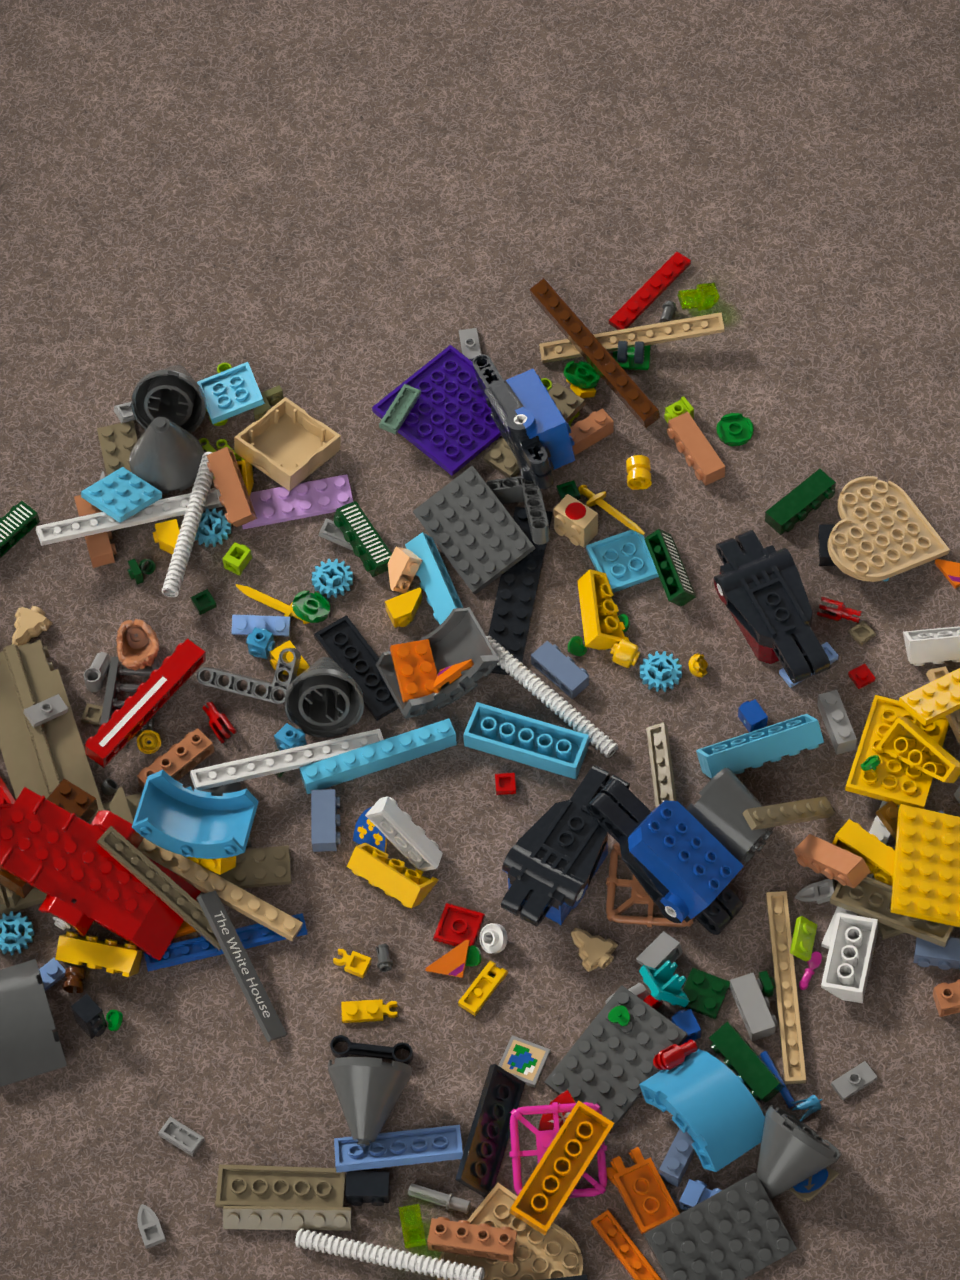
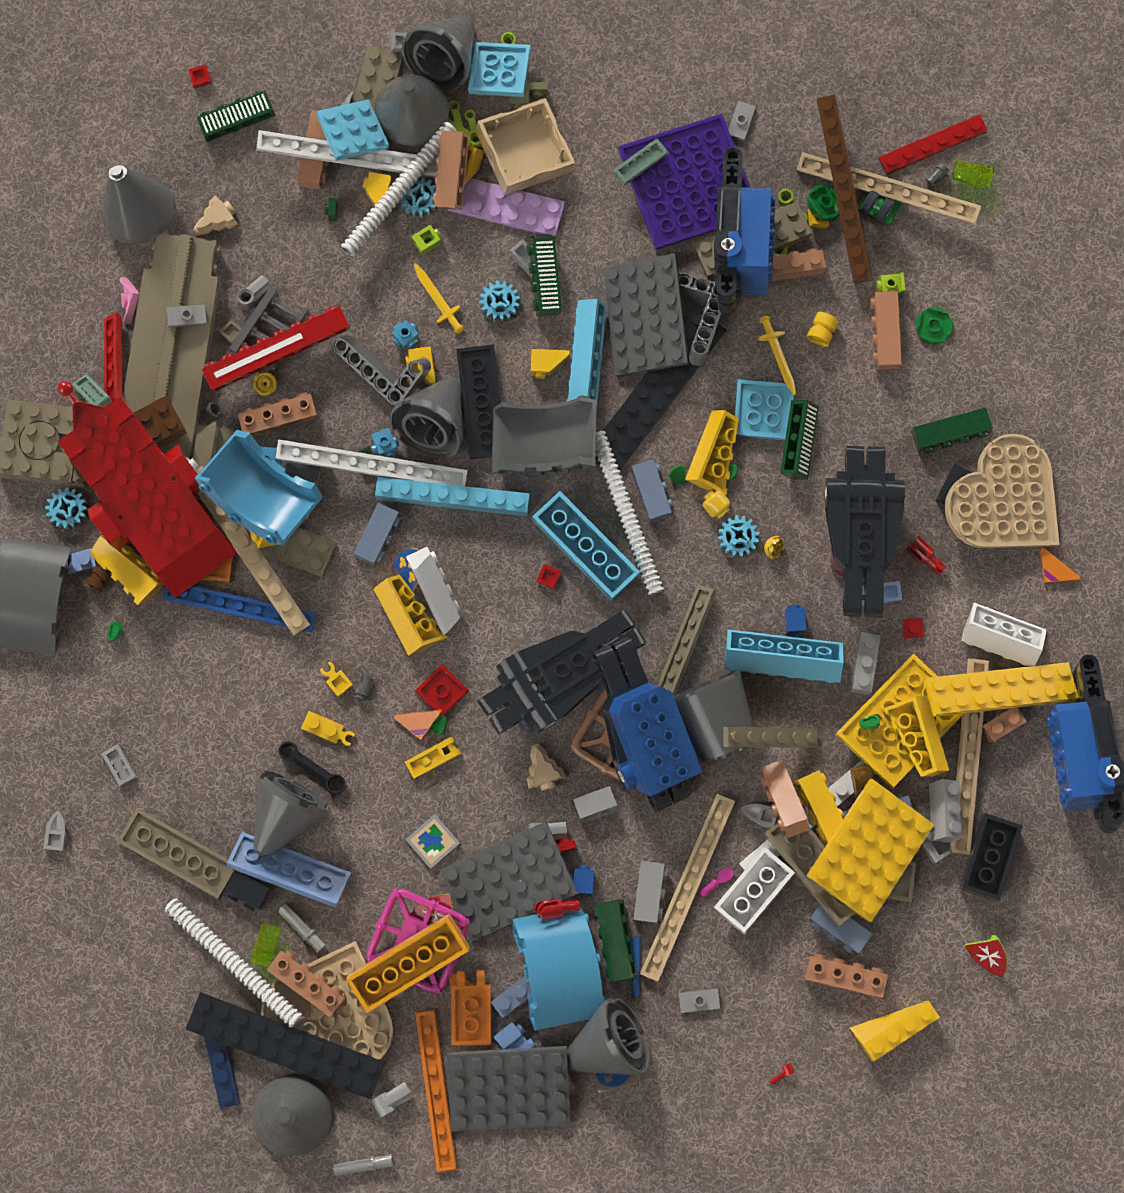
camera: 25 degrees right, 20 degrees up
black brick [71,994,107,1039] -> none
dark tan plate [97,826,221,950] -> none
nougat hair [116,619,159,671] -> none
dark green hinge [139,559,156,574] -> none
dark green plate [190,589,217,615] -> none
dark grey tile [197,890,287,1042] -> none
red arm [202,701,237,743] -> none
dark tan plate [223,1206,352,1231] -> none
light blue plate [231,615,291,637] -> none
green tile [292,591,330,623] -> none
light nougat slope [388,547,423,593] -> none
orange plate [390,639,437,703] -> none
orange tile [432,659,474,693] -> none
black plate [455,1064,525,1198] -> none
white plate [479,923,508,954] -> none
tan brick [554,494,598,548] -> none
dark green plate [556,480,581,500] -> none
green piece [608,1005,630,1027] -> none
teal plate [639,960,690,1007] -> none
dark green plate [678,968,730,1020] -> none
dark green plate [758,970,776,998] -> none
lime plate [790,916,817,962] -> none
dark azure piece [791,1095,823,1121] -> none
dark tan tile [848,620,876,646] -> none

